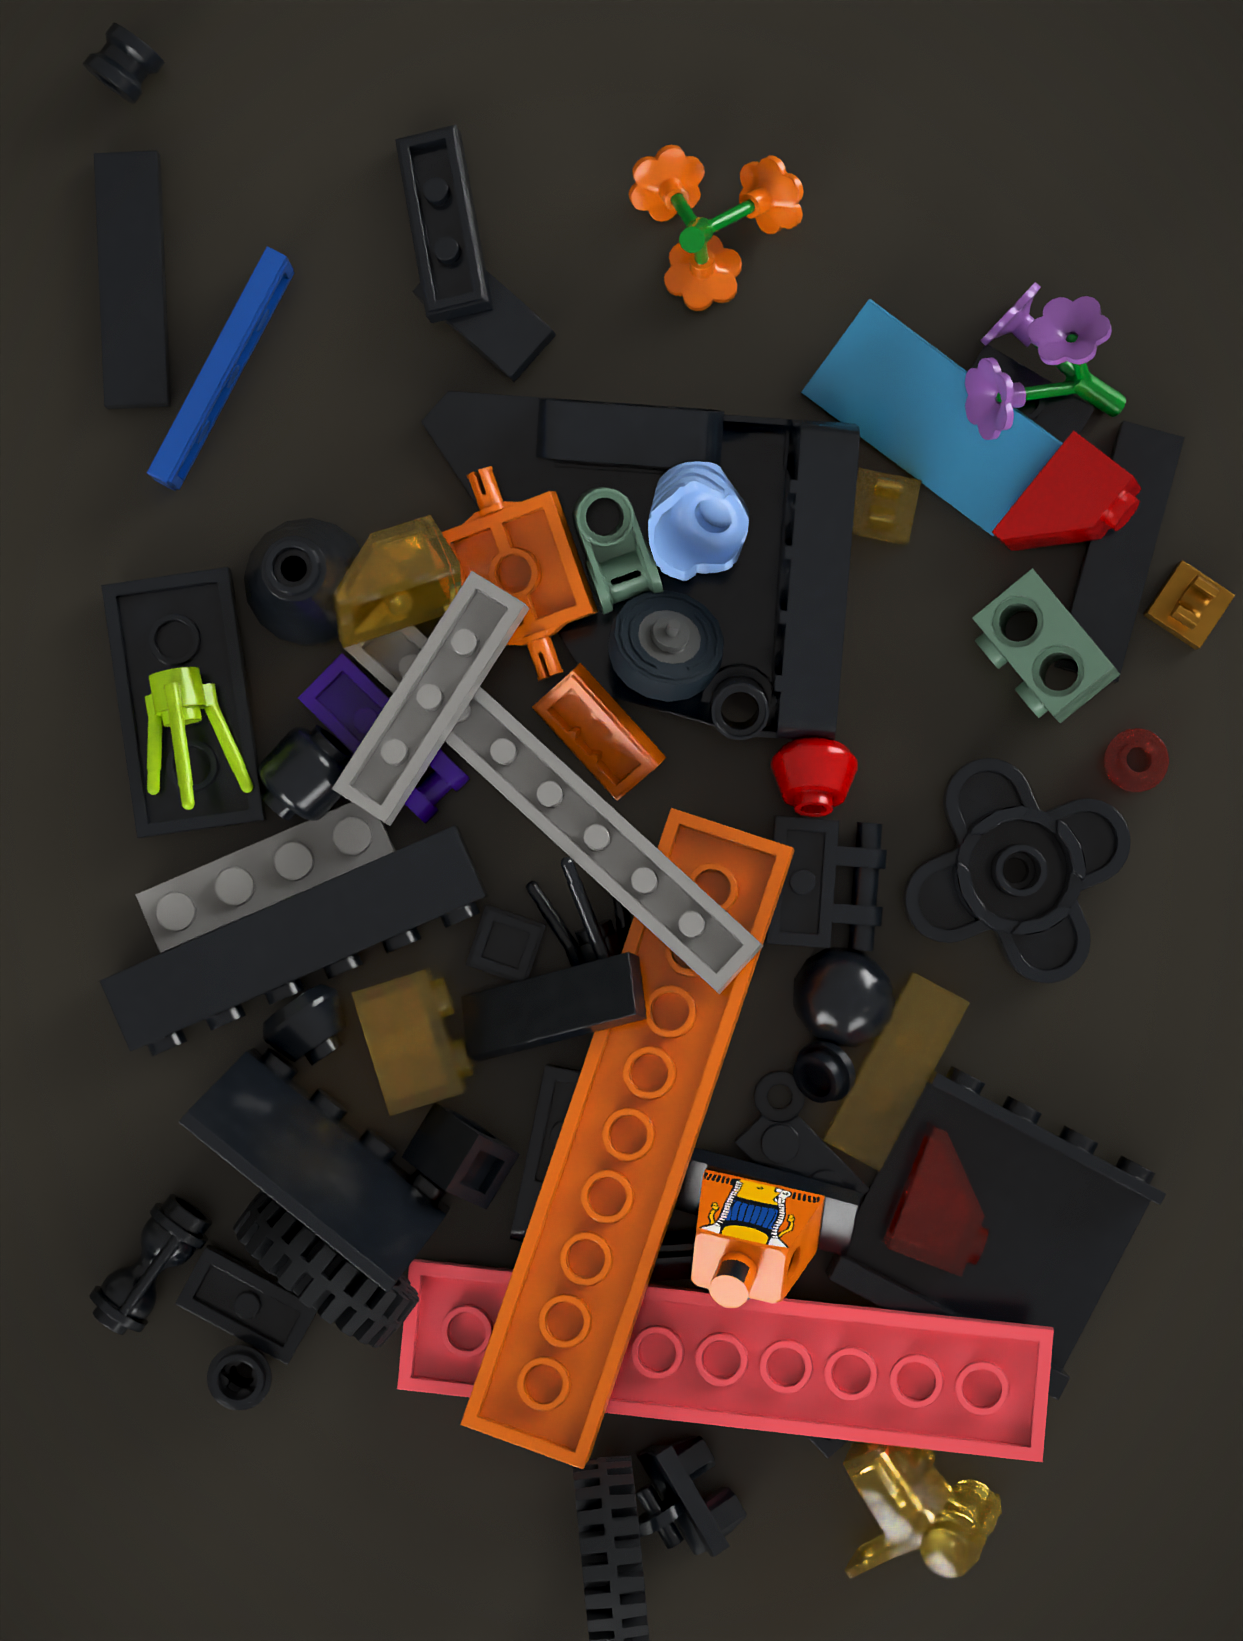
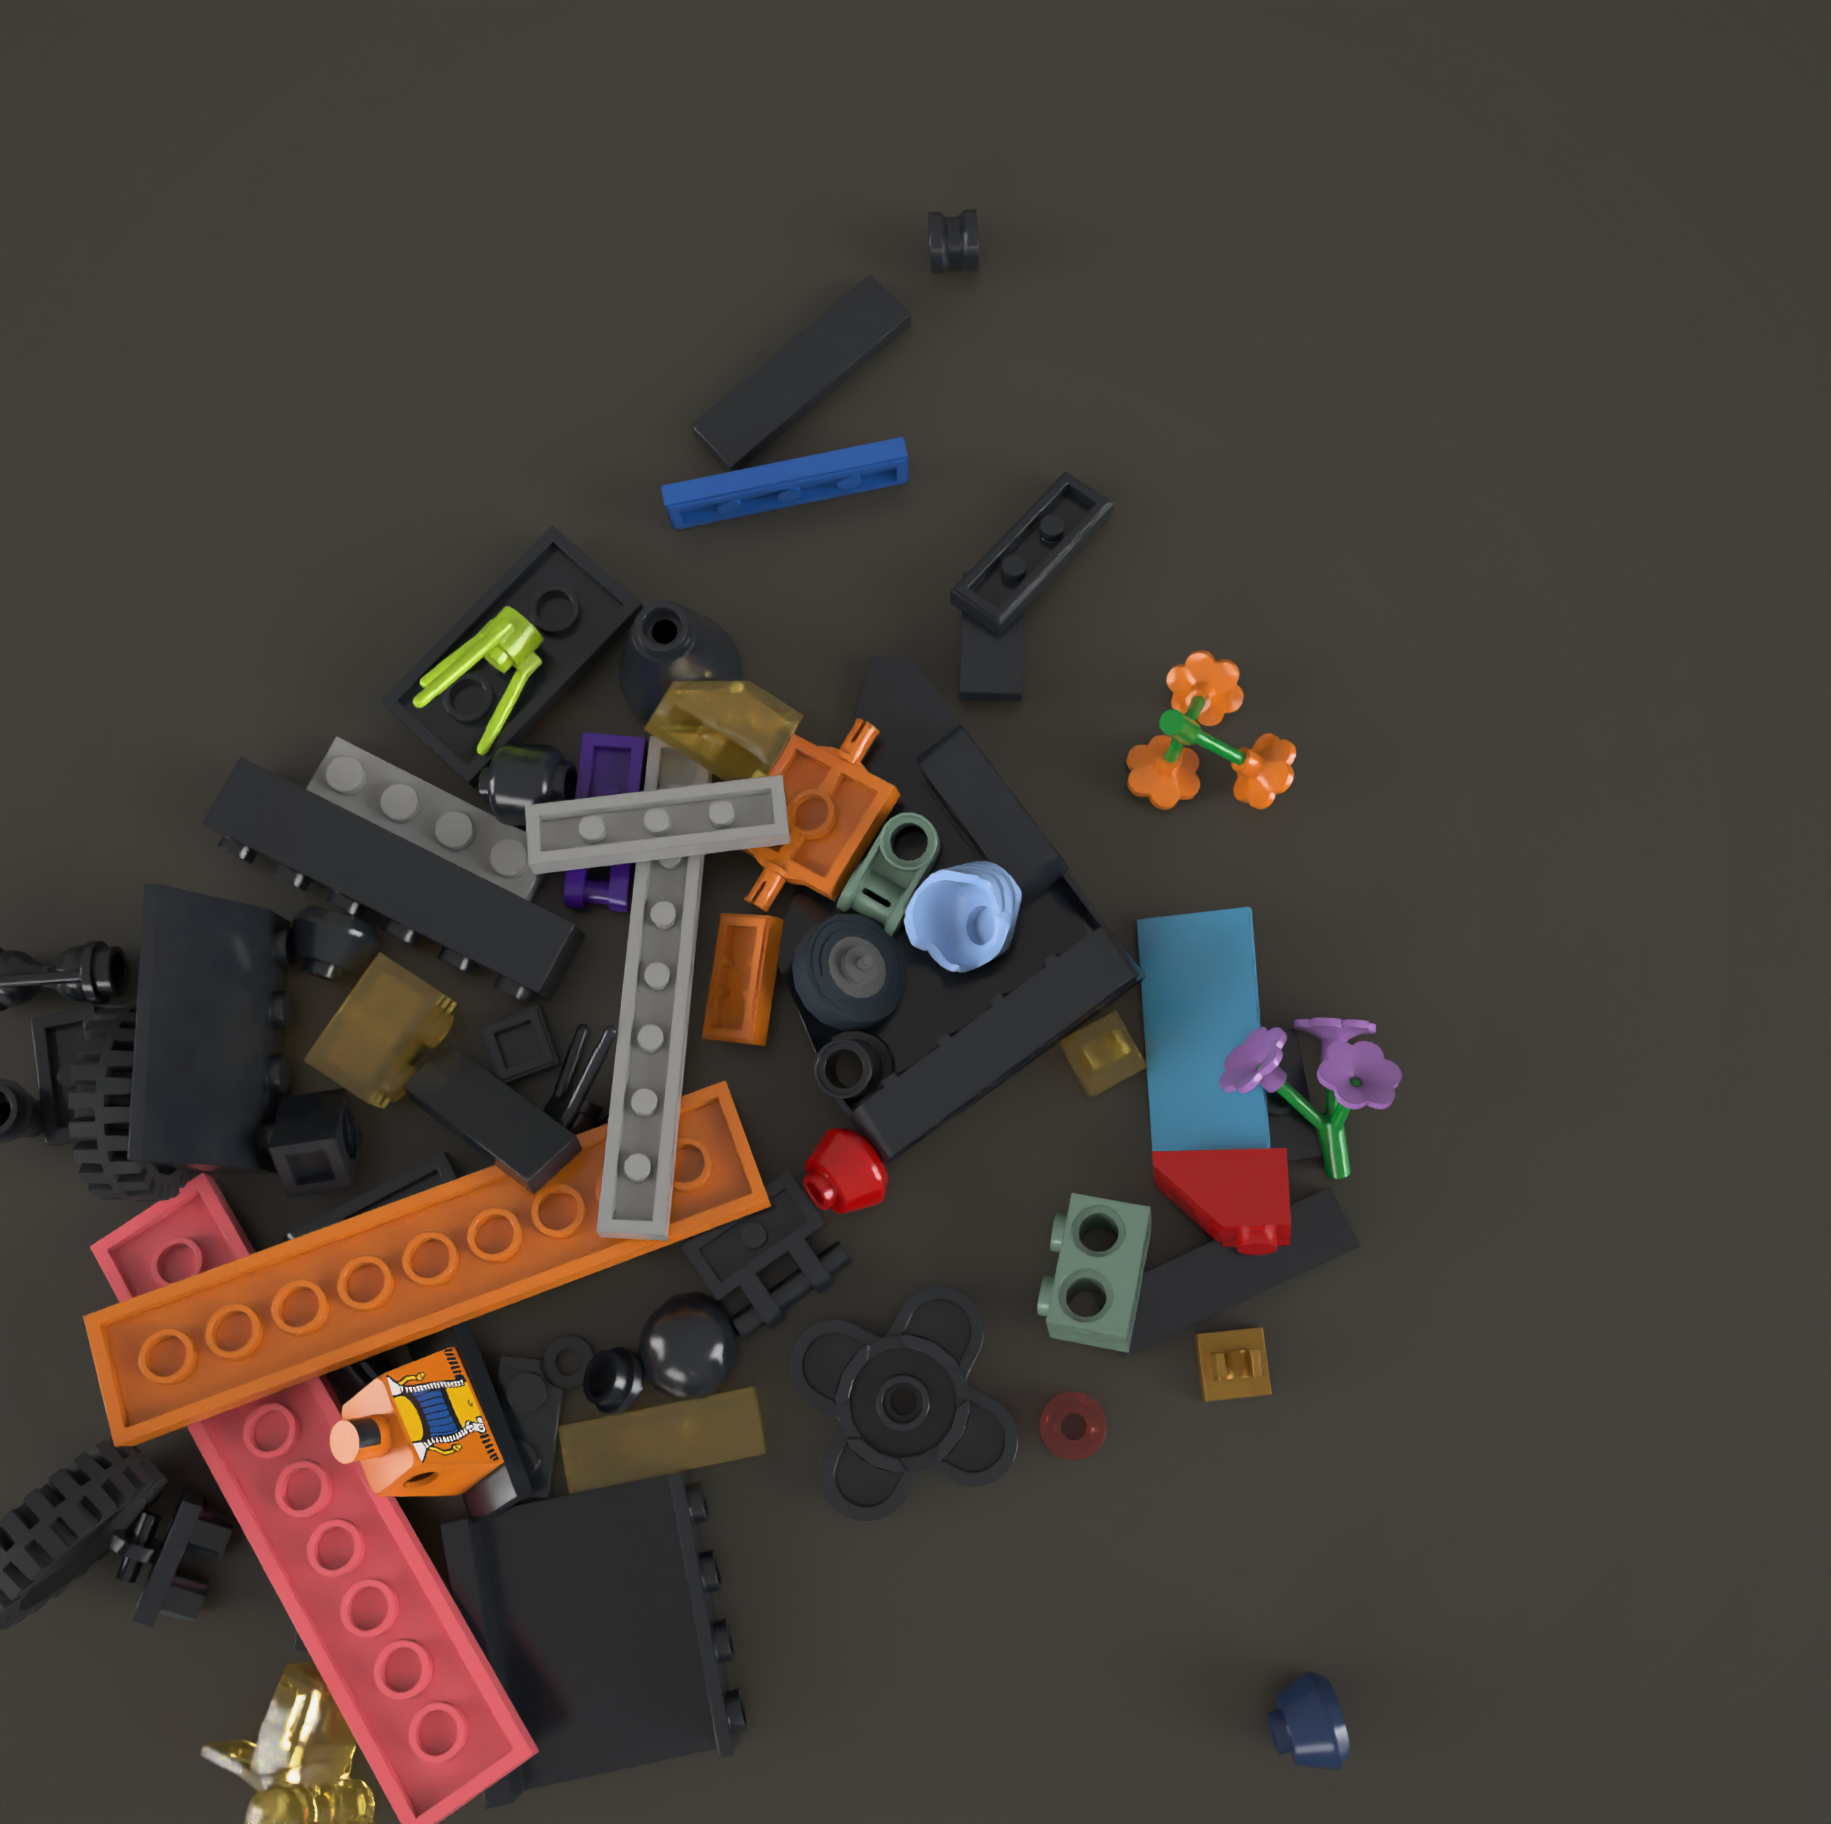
camera: 55 degrees right, 10 degrees down
clear red slope [883,1122,988,1277] -> none

